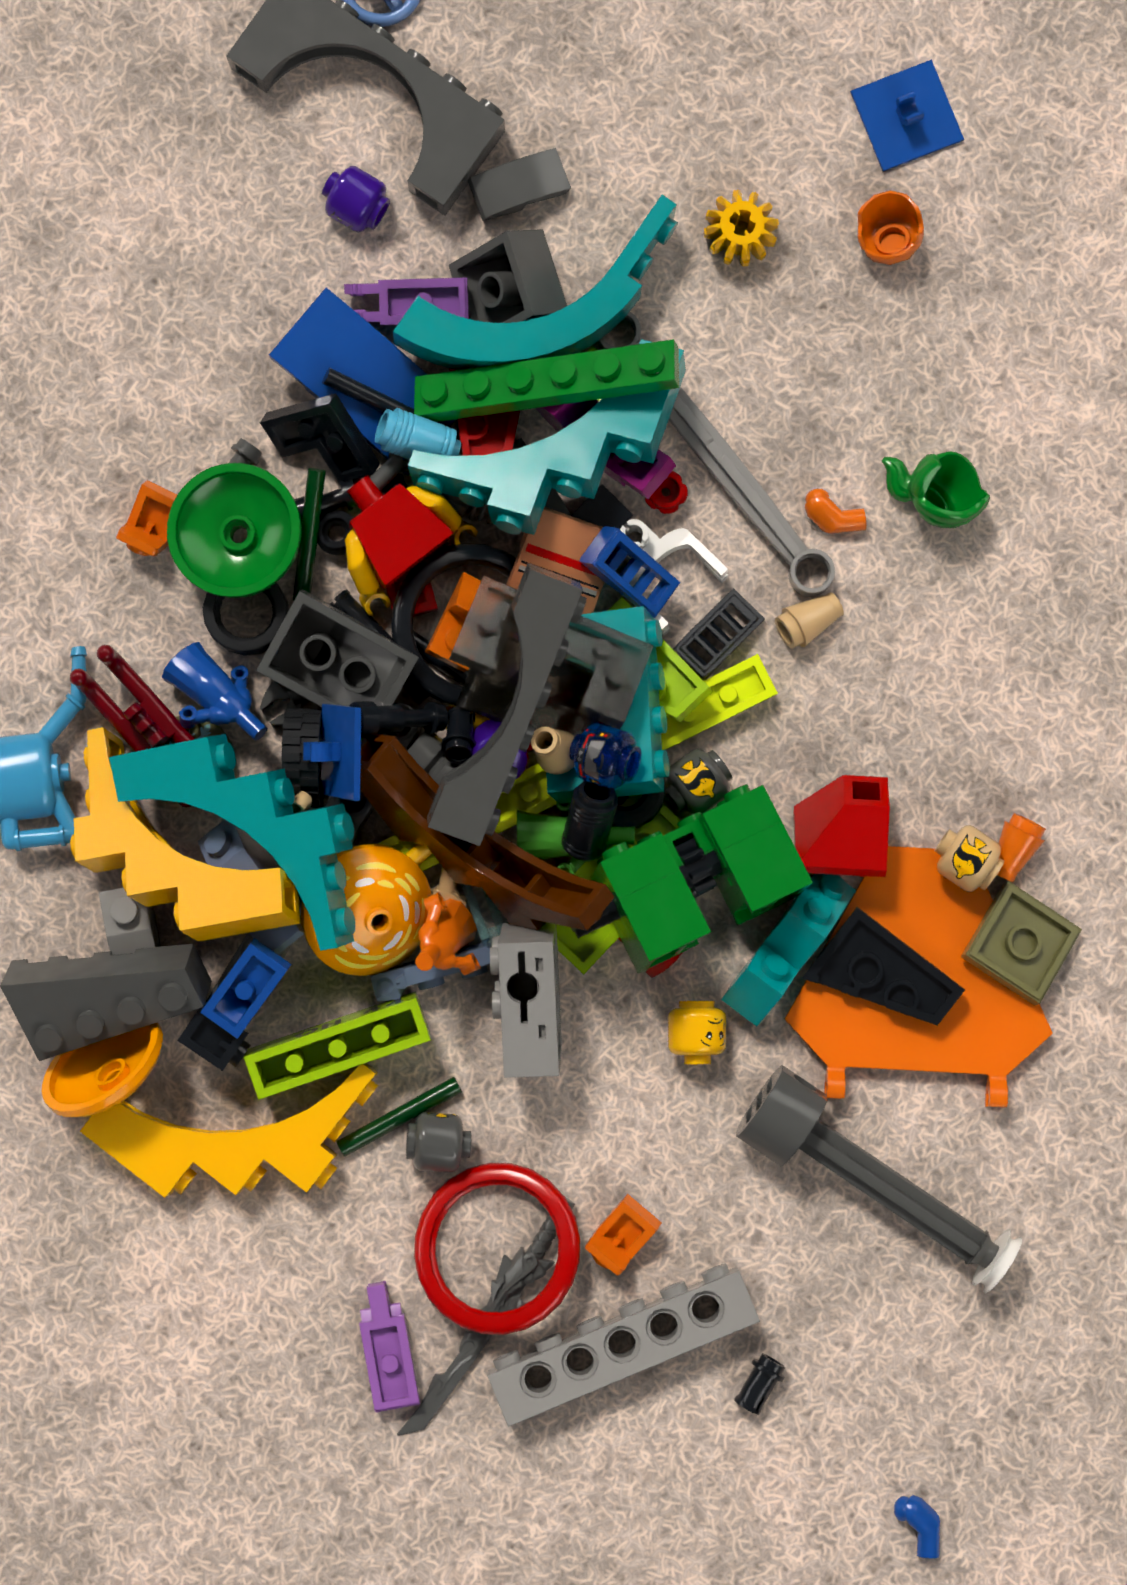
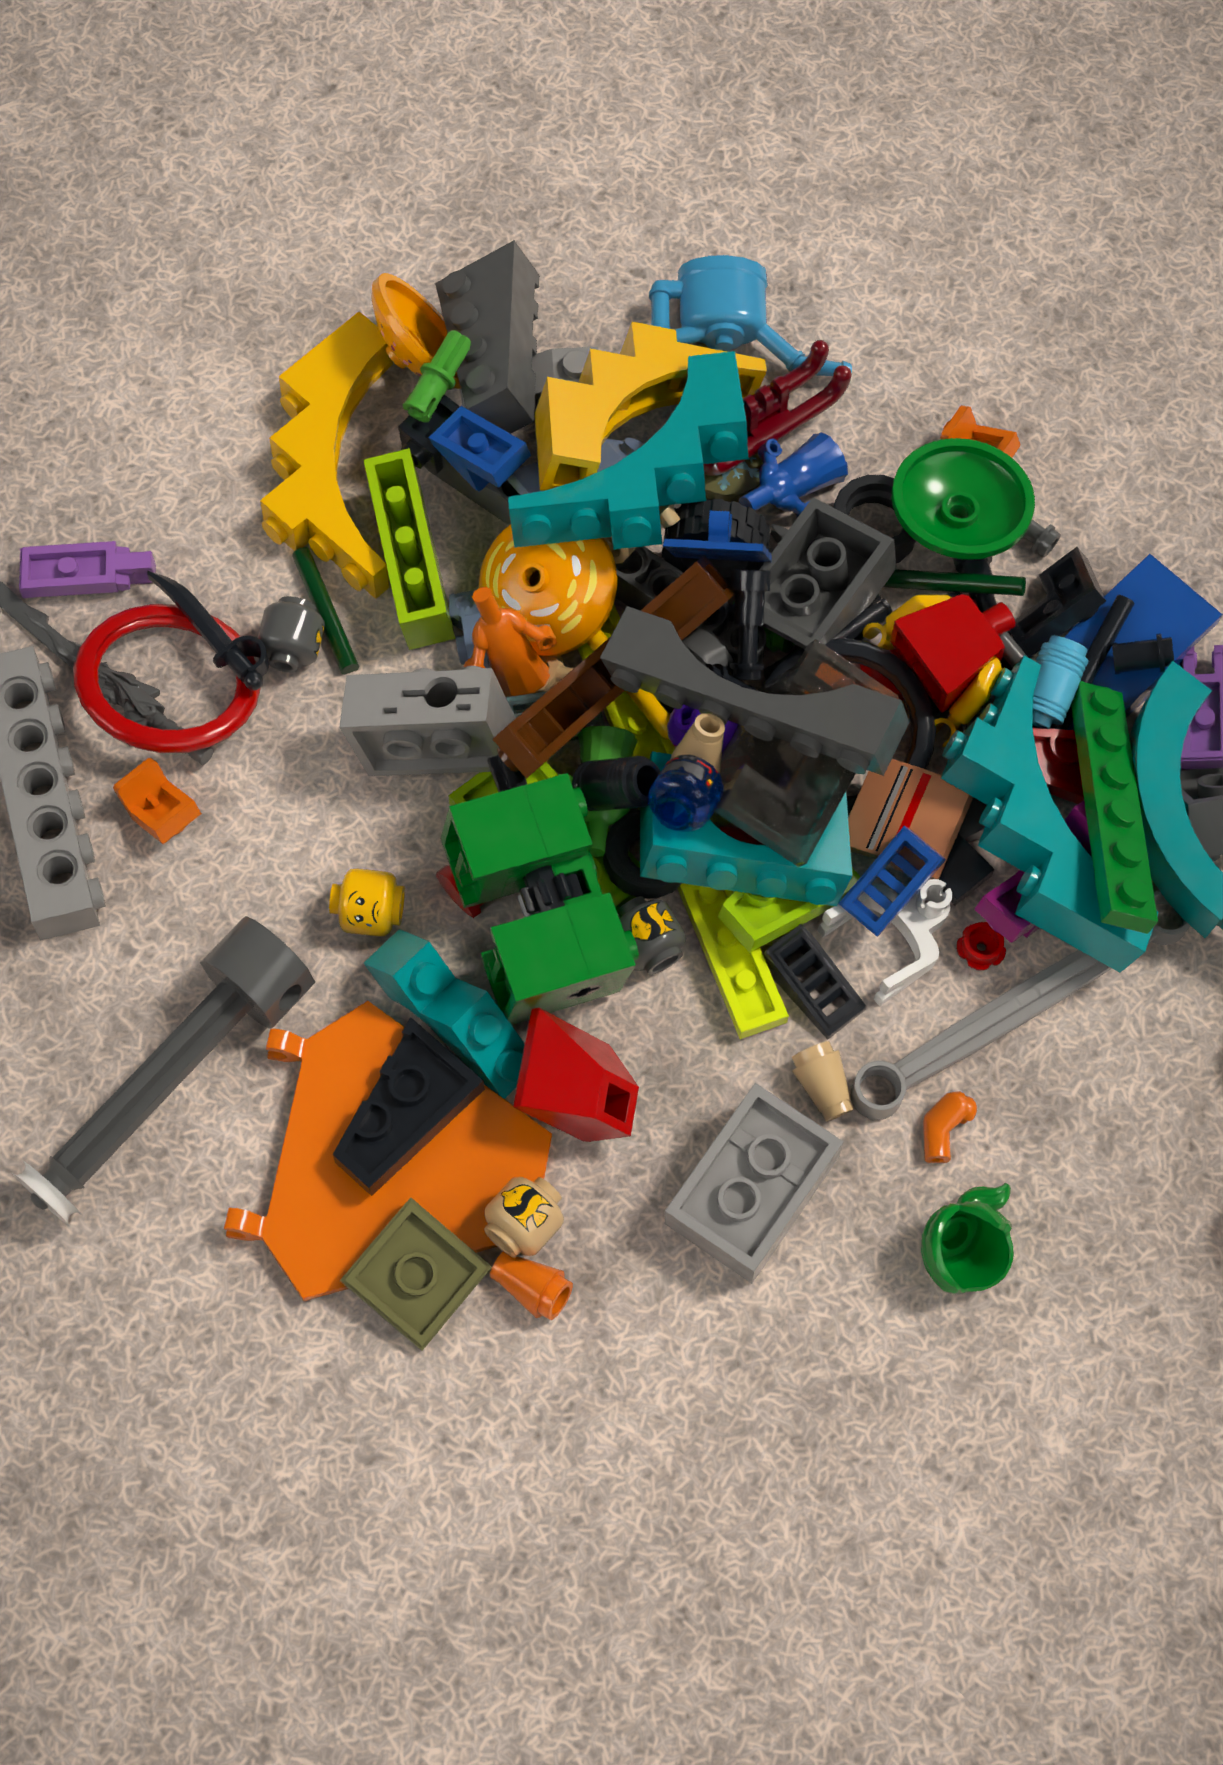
camera: 95 degrees right, 20 degrees down
none -> black sword [147,571,269,691]
none -> bright green axle [402,330,471,422]
none -> light grey piece [665,1083,844,1284]
none -> black pin [1112,633,1174,674]

